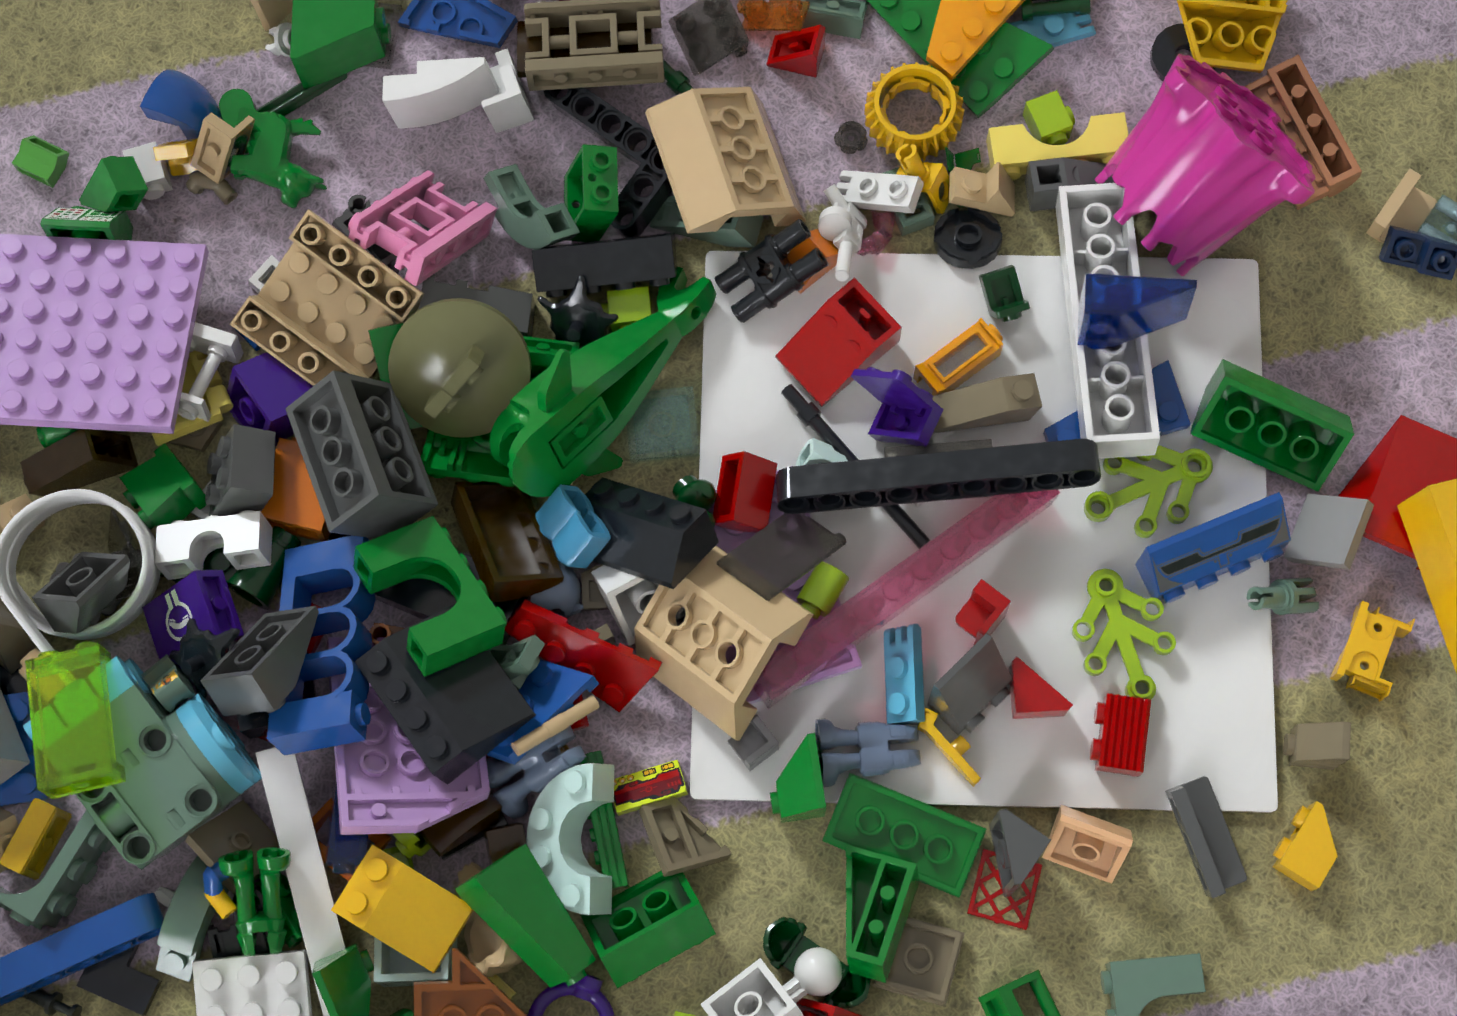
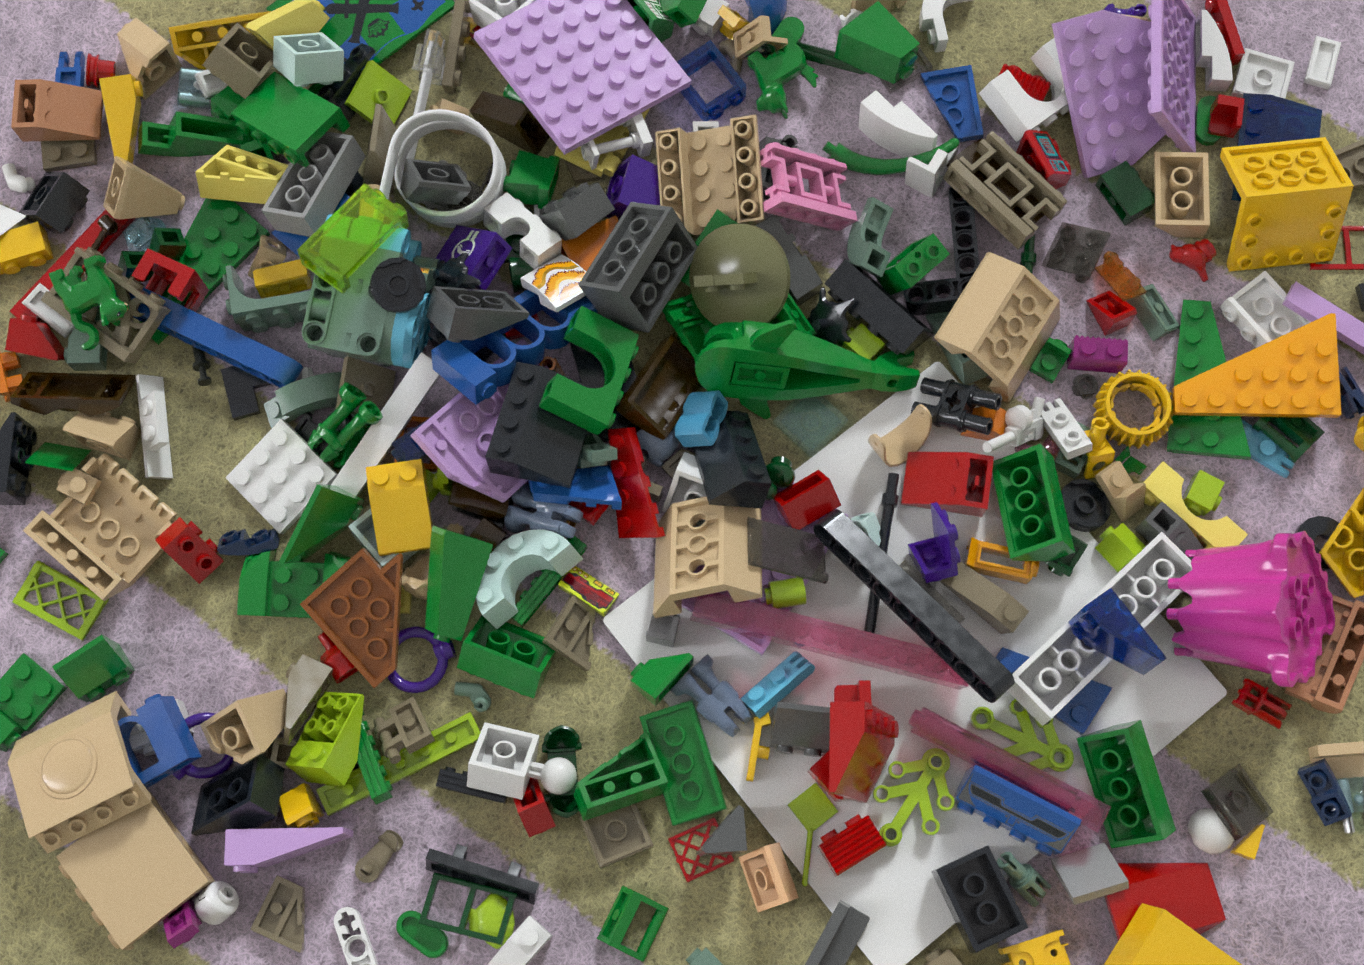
camera: 45 degrees right, 0 degrees up
arm [203,861,237,919] -> none
tan piece [511,695,599,756] -> none
none -> black tile [370,257,426,314]
none -> sand green arm [454,681,491,712]
none -> slope [520,254,586,312]
none -> clear blue window [677,40,747,121]
none -> lime piece [788,783,838,886]
none -> green animal [822,138,959,175]
none -> red slope [829,701,899,803]
none -> tan piece [868,404,932,467]
none -> clear pink brick [908,707,1111,833]
none -> black brick [931,845,1028,953]
none -> green slope [992,443,1075,561]
none -> green bracket [1029,337,1072,384]
none -> magenta brick [1067,335,1128,373]
none -> lime brick [1095,523,1146,572]
none -> white hair [1188,808,1235,854]
none -> clear smoke tile [1201,763,1273,841]
none -> yellow piece [1230,824,1265,860]
none -> red arm [1232,678,1292,729]

